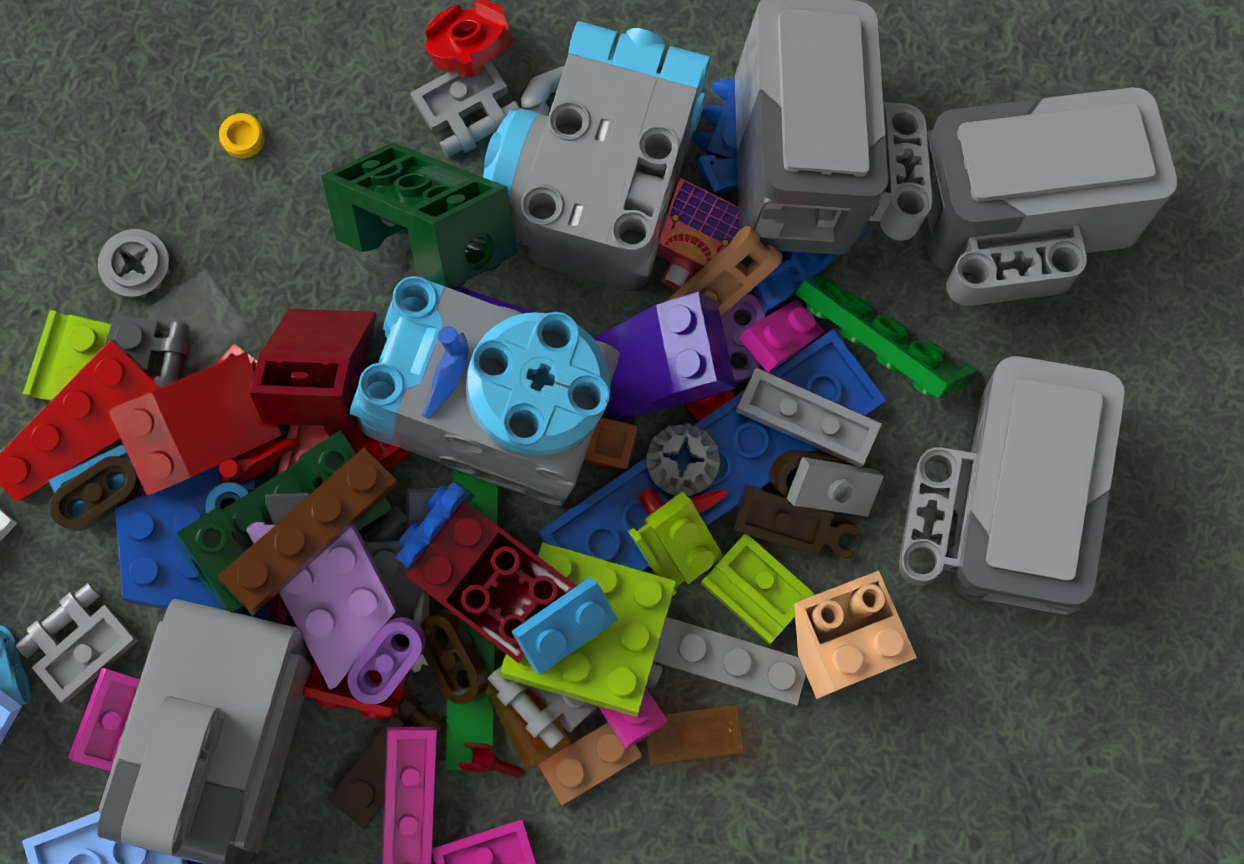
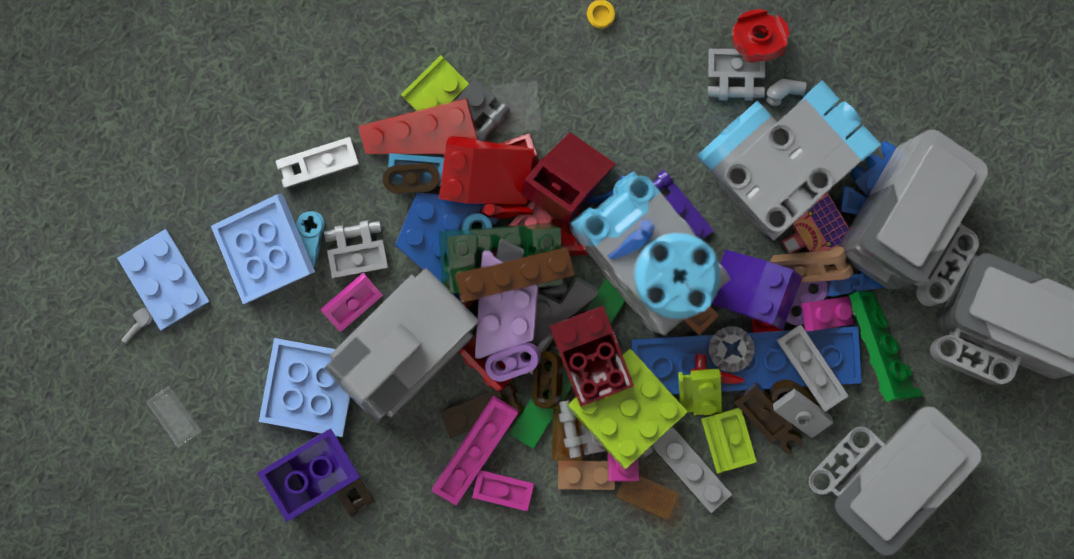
camera: 35 degrees right, 10 degrees up
light grey gear [98,229,170,299] -> none
dark green plate [321,142,518,290] -> none
blue plate [396,481,476,568] -> none
dark red hand [458,742,523,778] -> none
dark azure plate [511,577,618,675] -> none
light nougat slope [794,571,917,699] -> none

